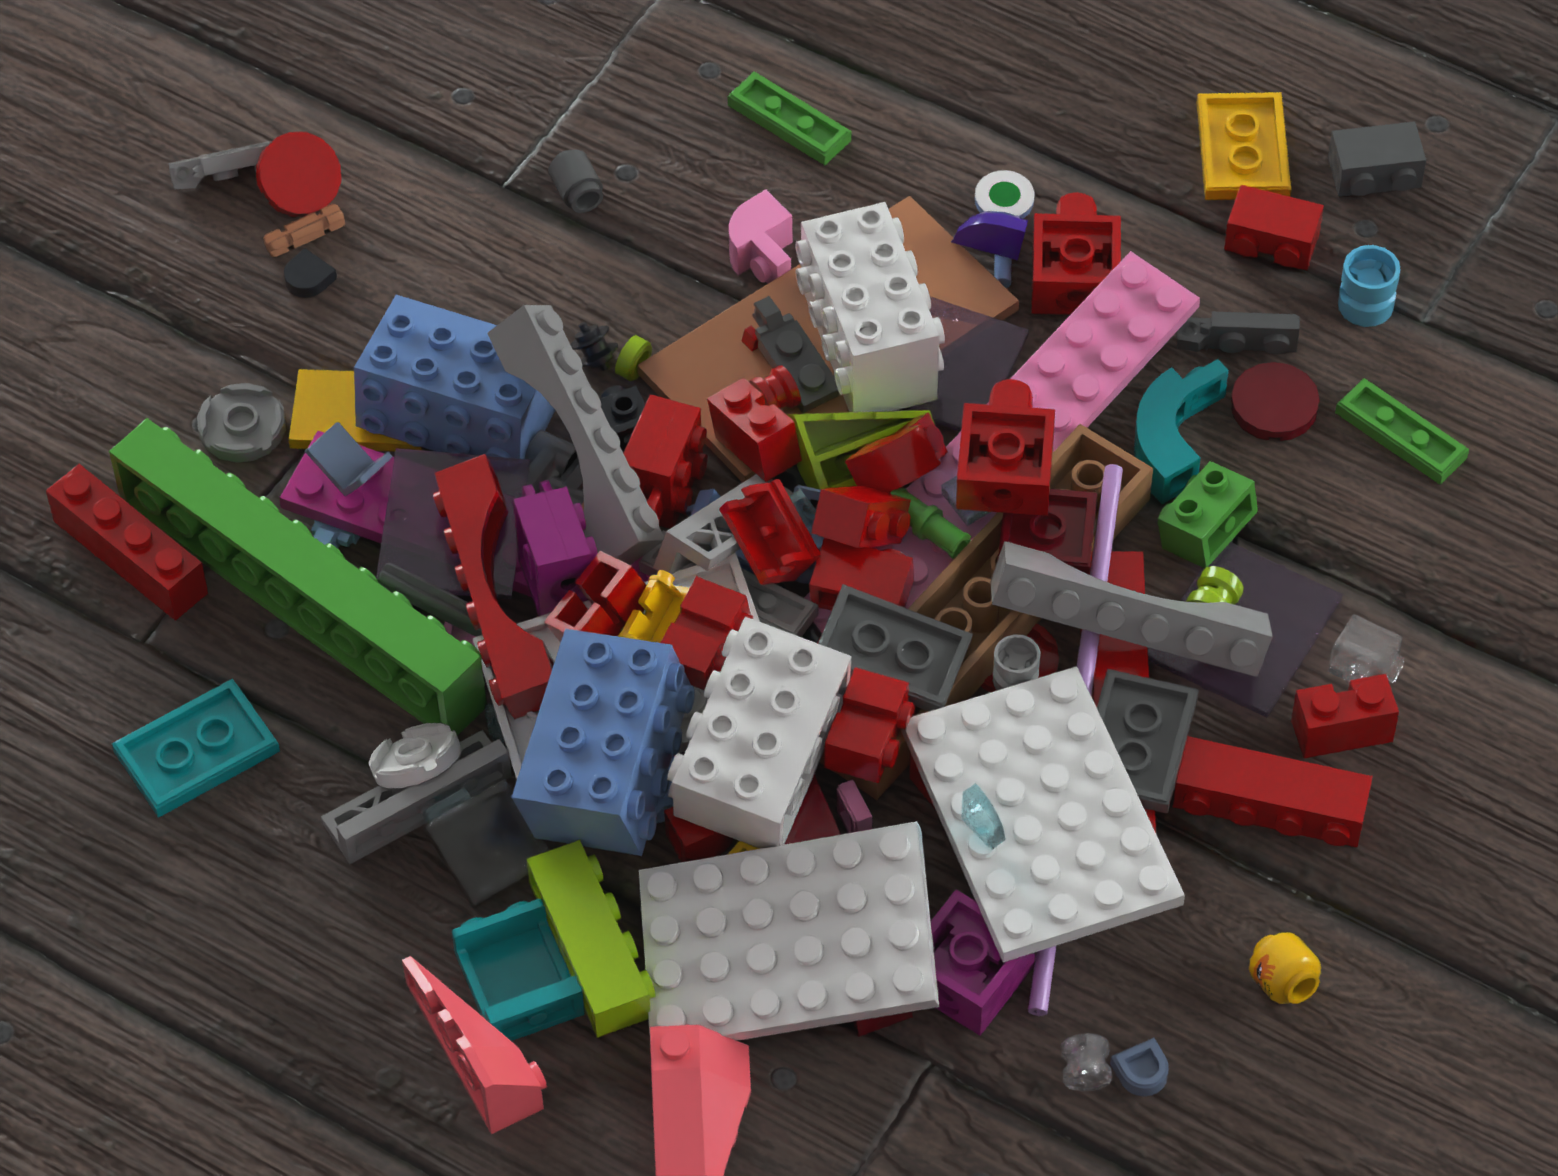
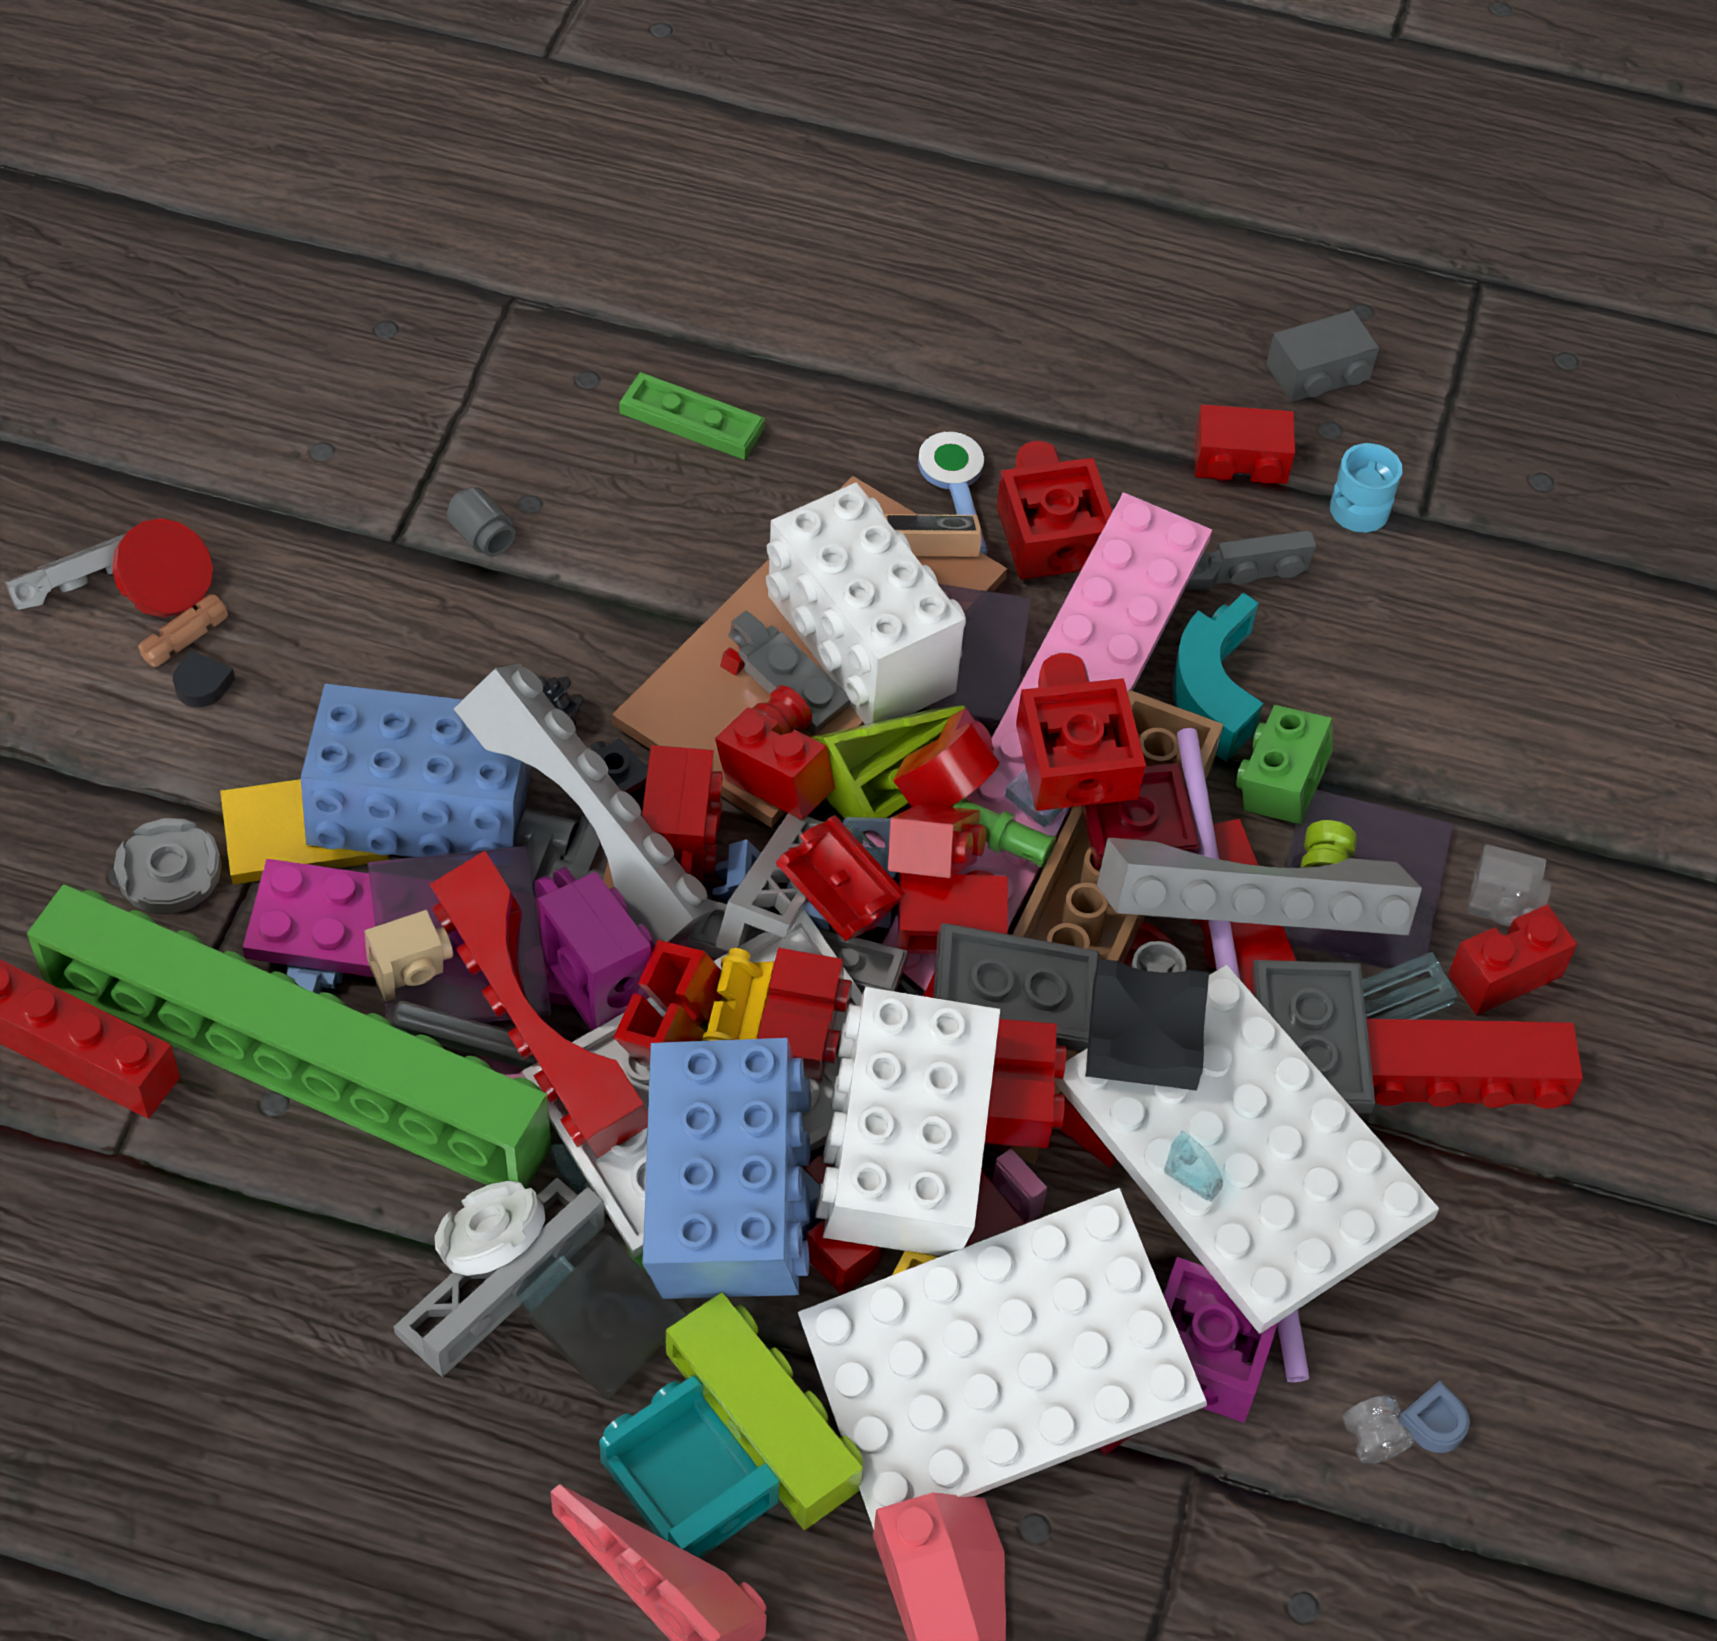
camera: 20 degrees left, 0 degrees up
teal tile [111,678,280,818] -> none
sand blue bracket [305,422,393,496] -> none
lime tile [615,335,652,381] -> none
bright pink brick [729,190,793,283] -> none
dark purple brick [951,211,1028,260] -> none
yellow tile [1197,92,1291,200] -> none
dark red tile [1231,362,1320,441] -> none
yellow head [1249,933,1321,1004] -> none
bright green tile [1335,378,1469,485] -> none
none -> tan brick [364,910,453,1002]
none -> light nougat slope [884,514,981,557]
none -> black brick [1085,958,1209,1091]
none -> clear light blue tile [1362,952,1457,1020]

